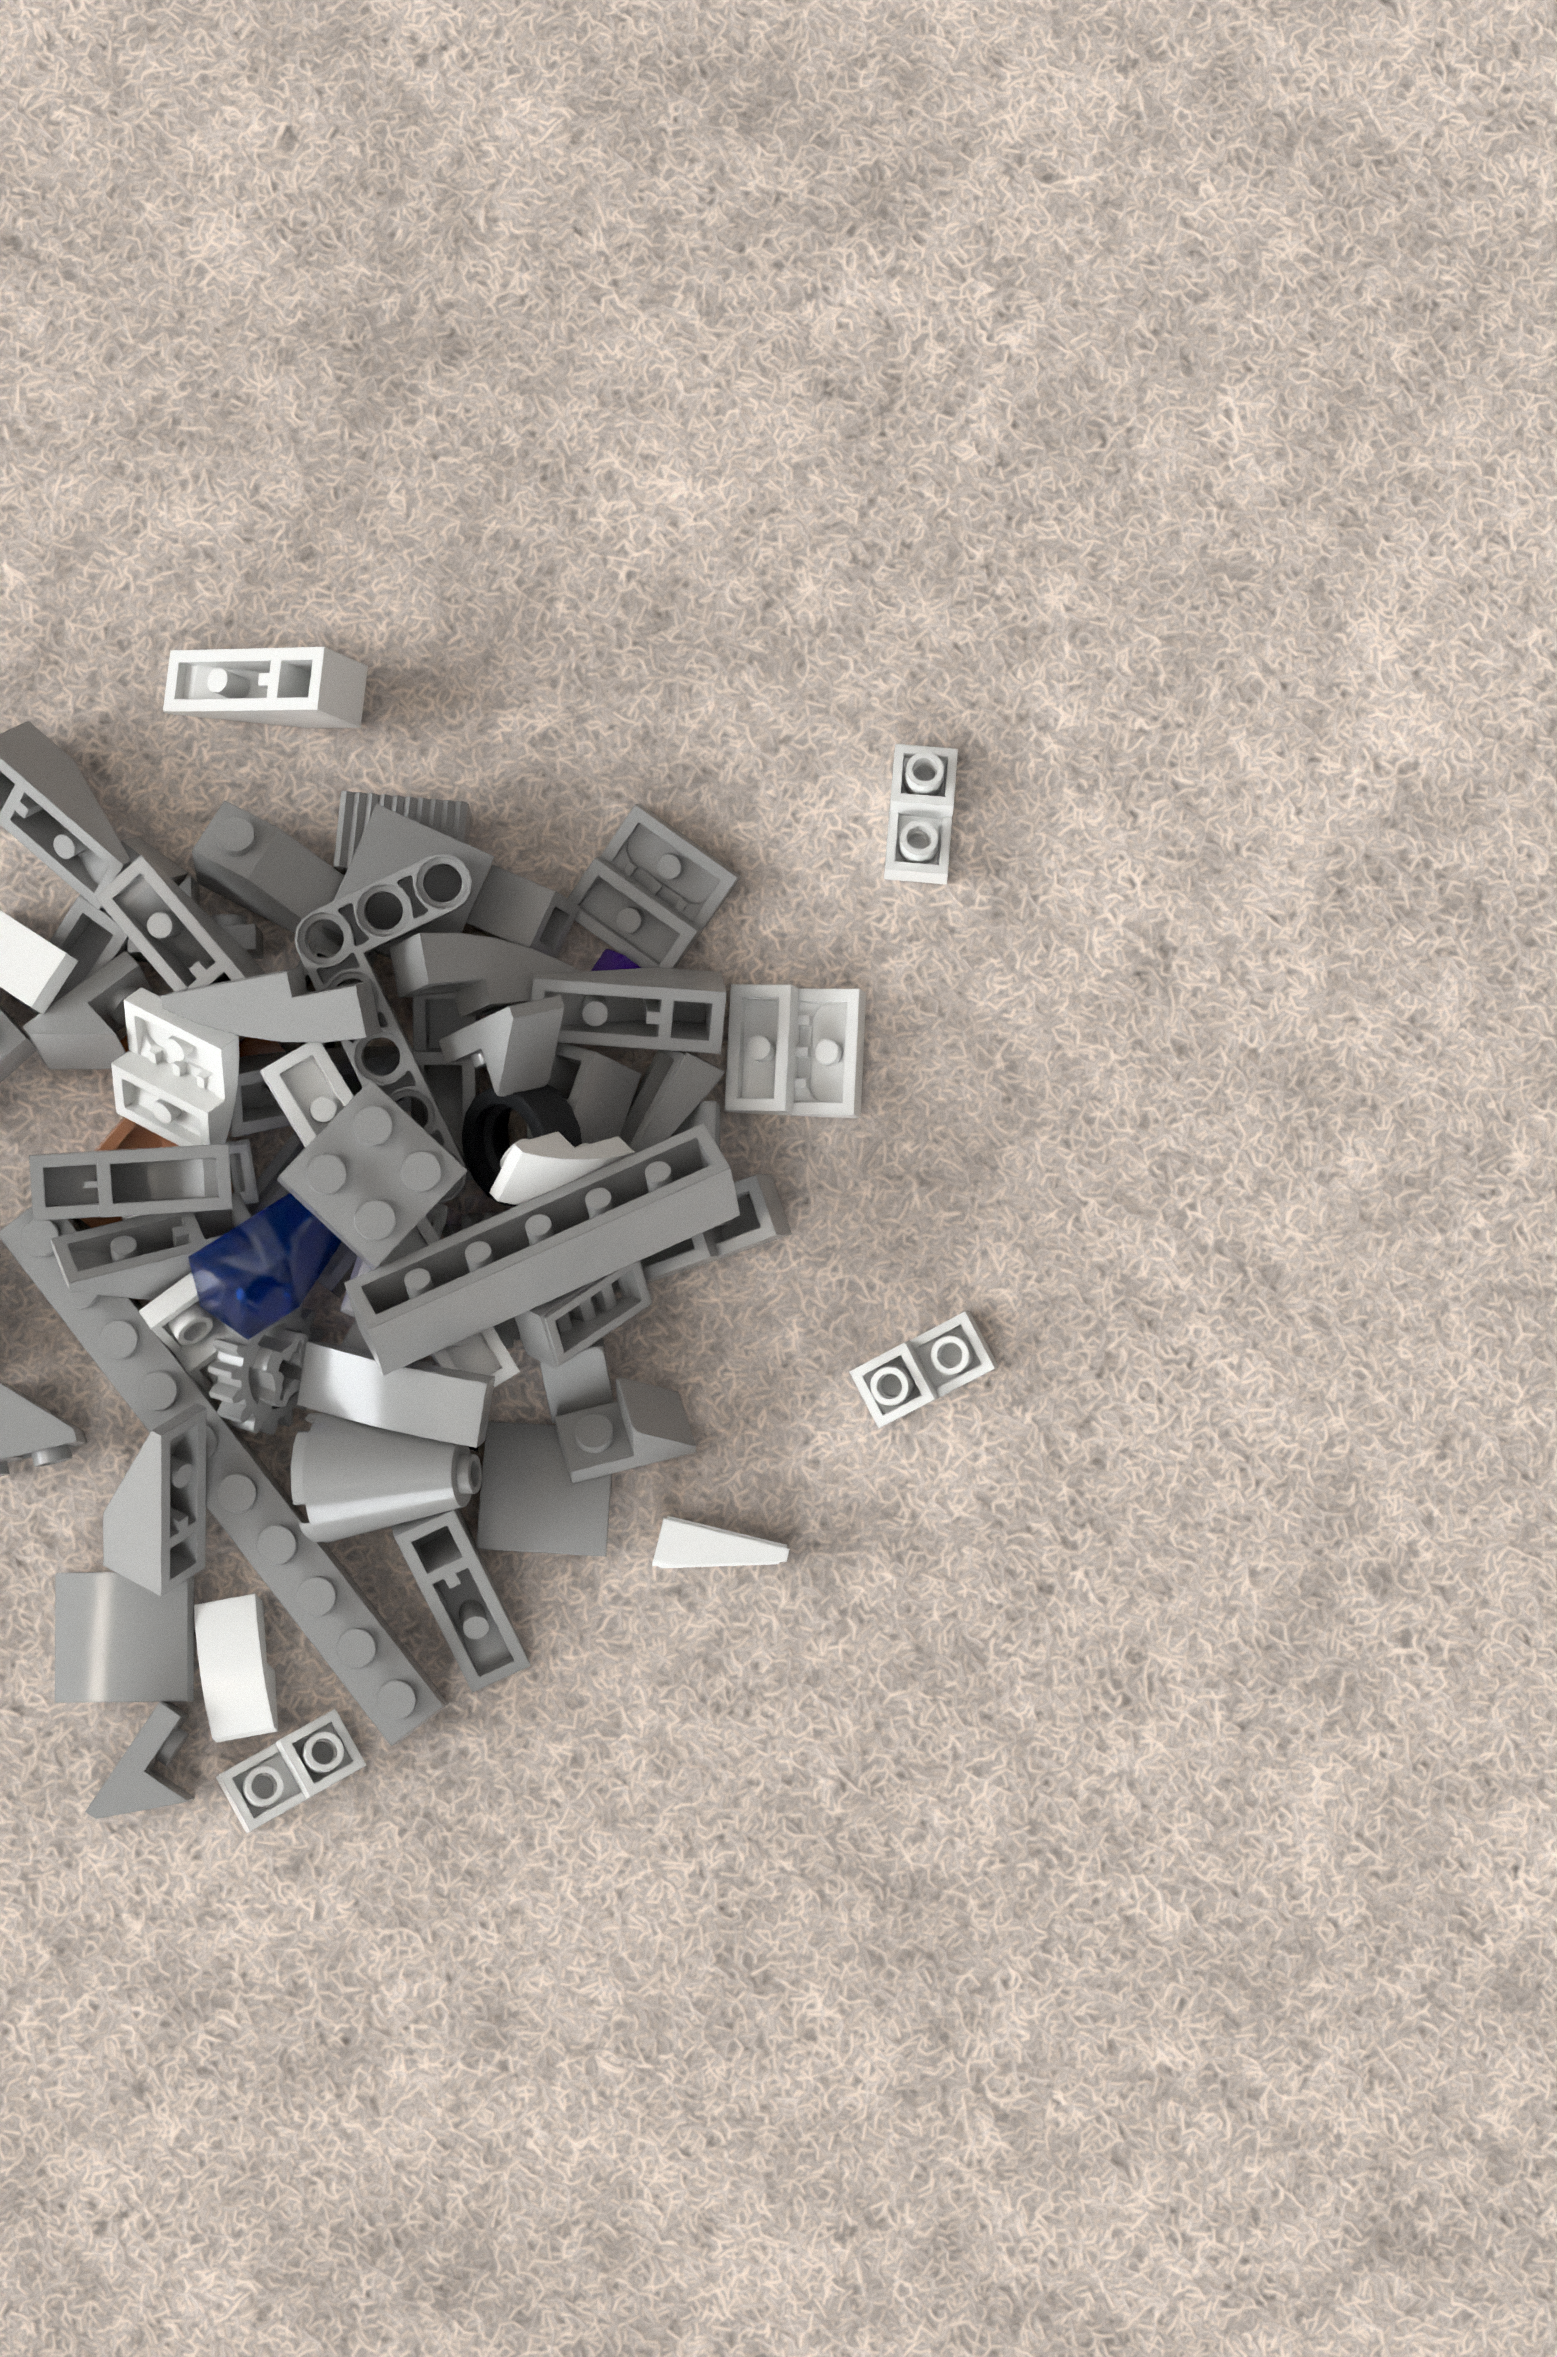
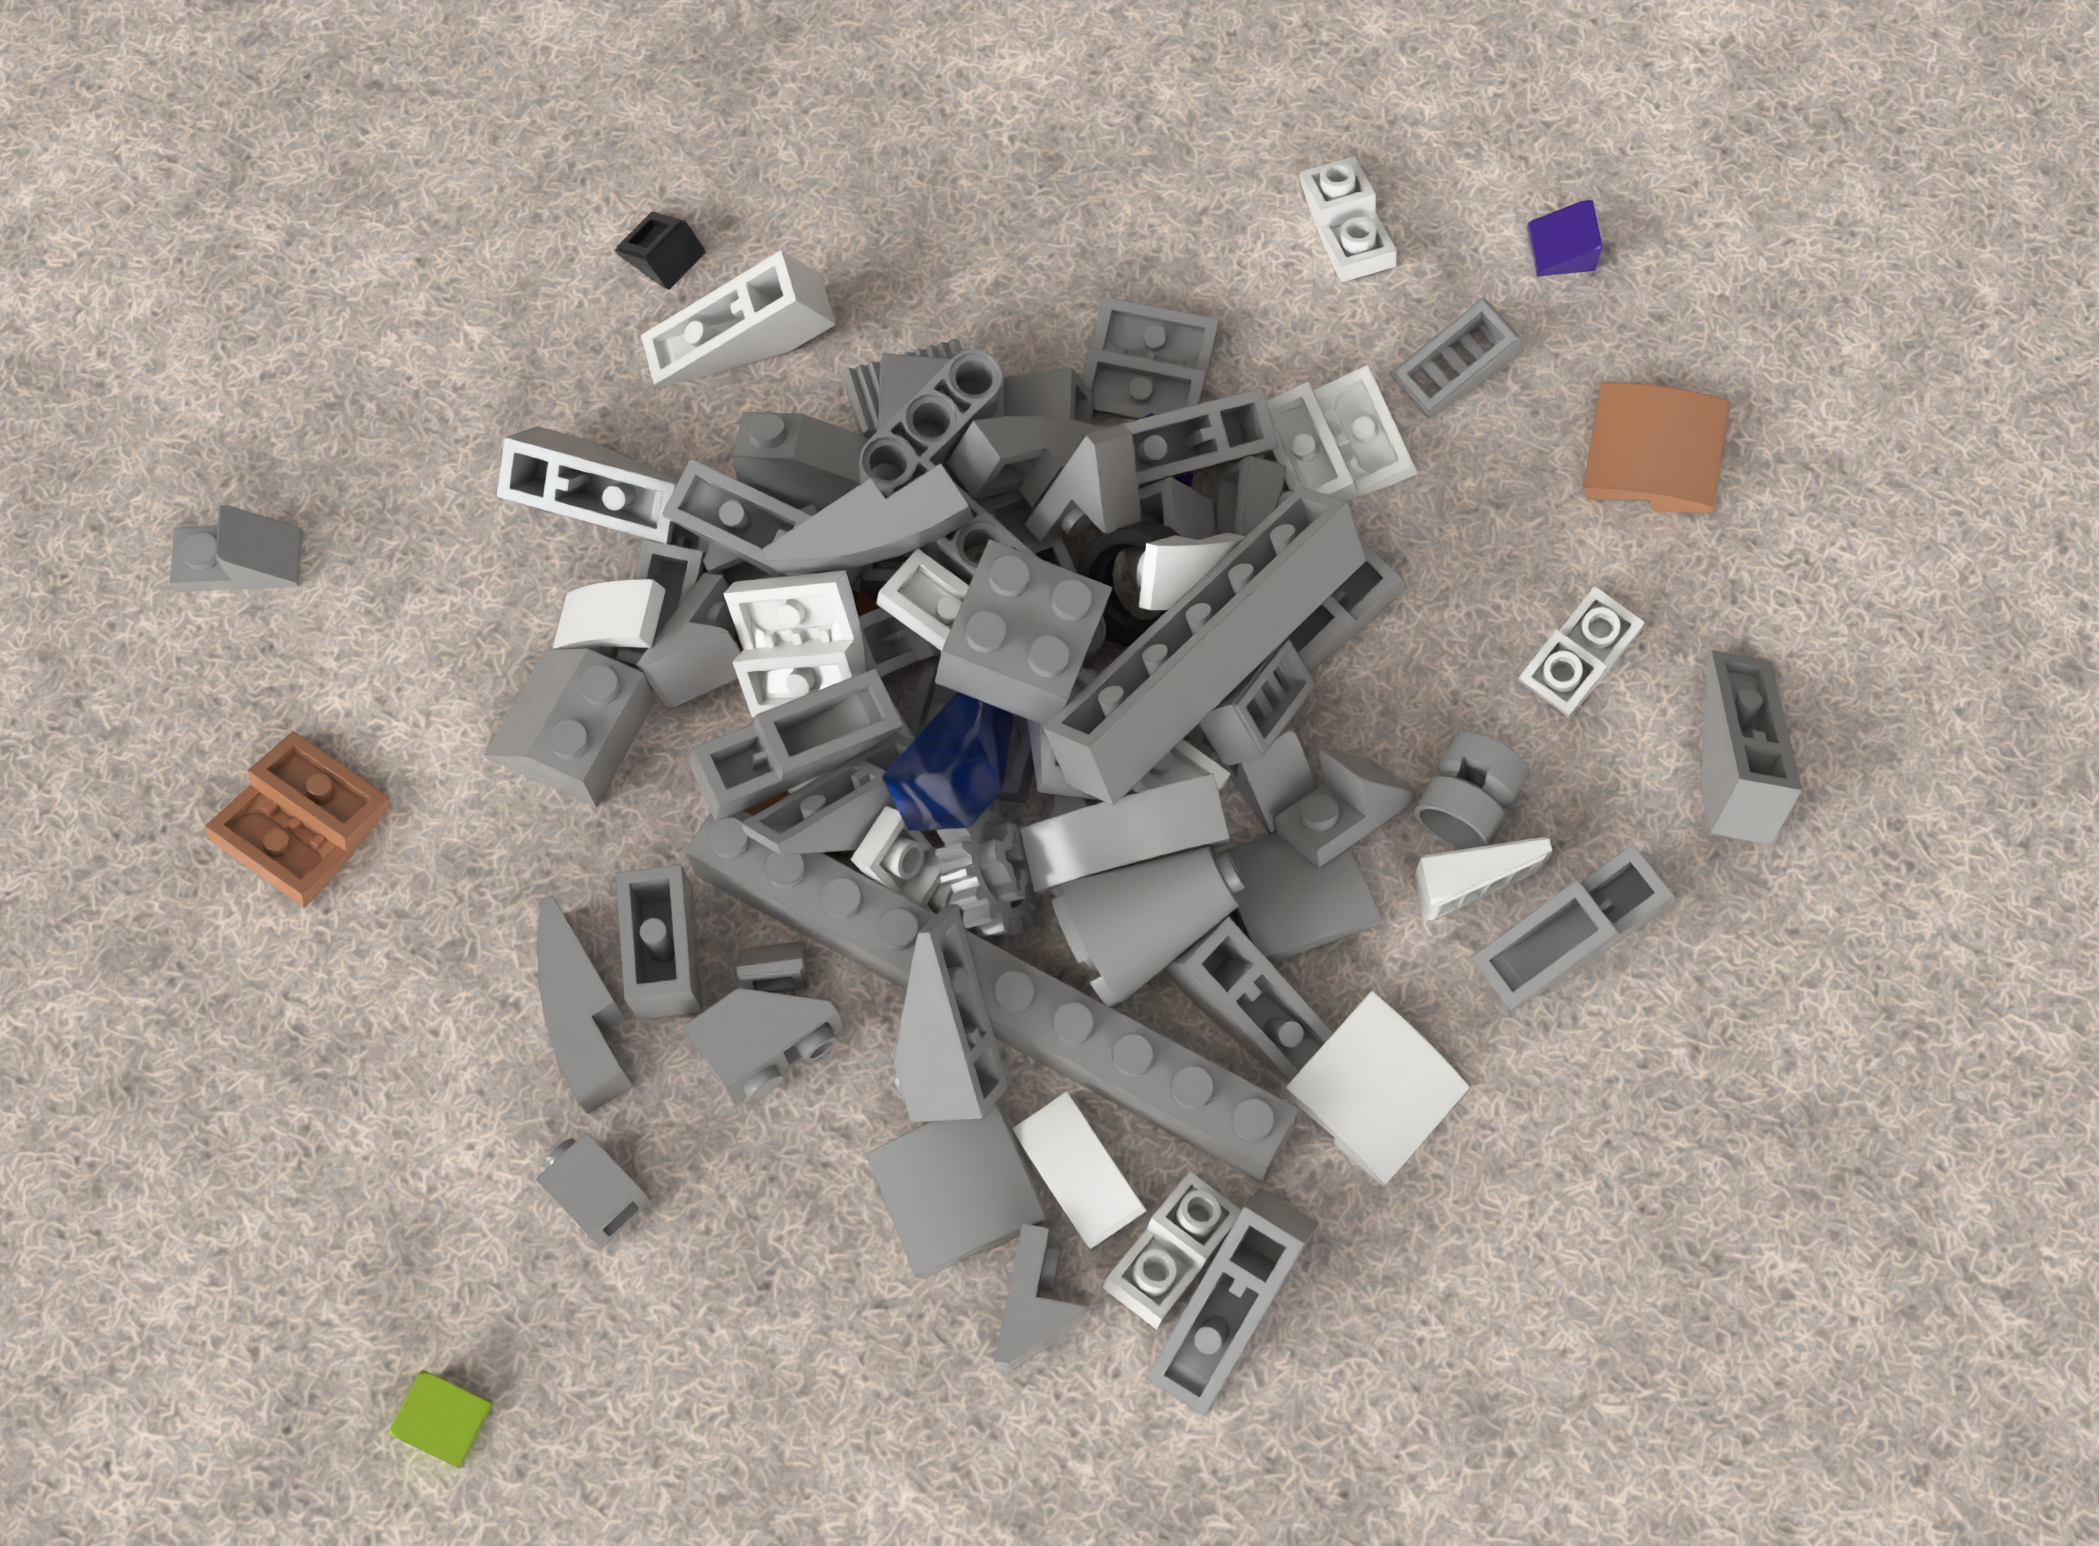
camera: 20 degrees left, 15 degrees down
none -> black slope [615,211,705,290]
none -> light grey slope [736,941,810,993]
none -> light grey slope [1146,1188,1319,1416]
none -> white slope [1284,991,1470,1187]
none -> light grey slope [1390,296,1523,419]
none -> light grey wheel [1414,731,1529,849]
none -> light grey slope [1471,844,1677,1011]
none -> dark purple slope [1527,200,1602,277]
none -> nougat slope [1583,383,1730,513]
none -> light grey slope [1701,650,1802,845]

